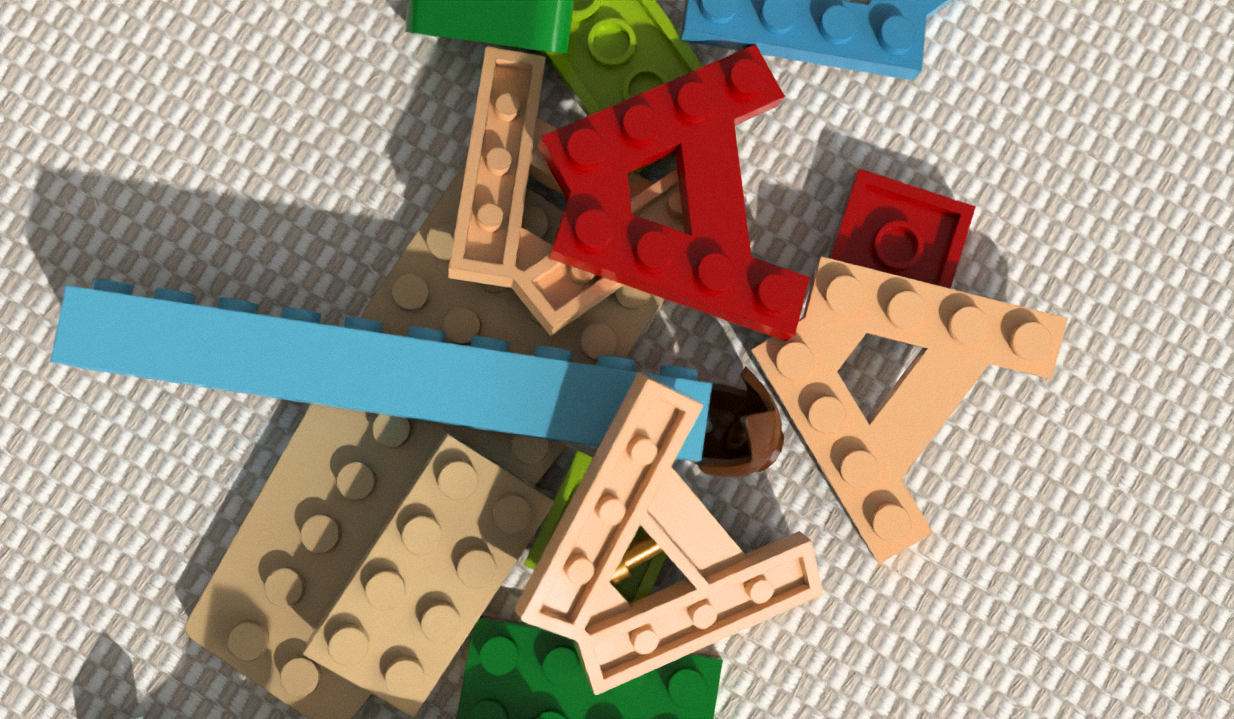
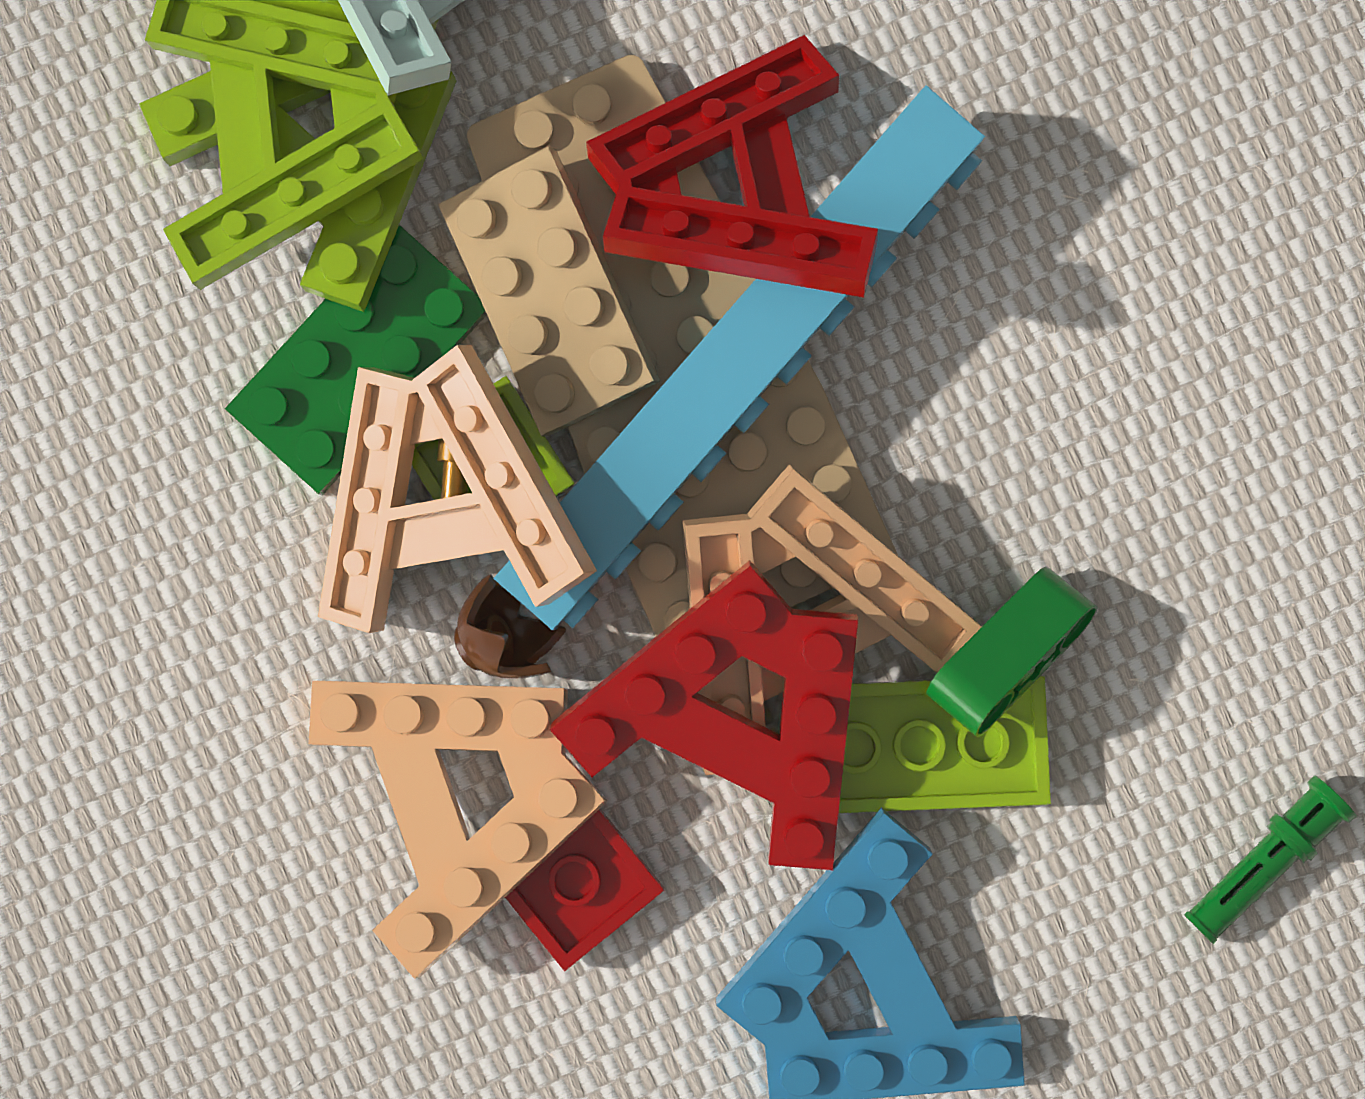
camera: 125 degrees right, 5 degrees up
none -> red plate [586,35,878,298]

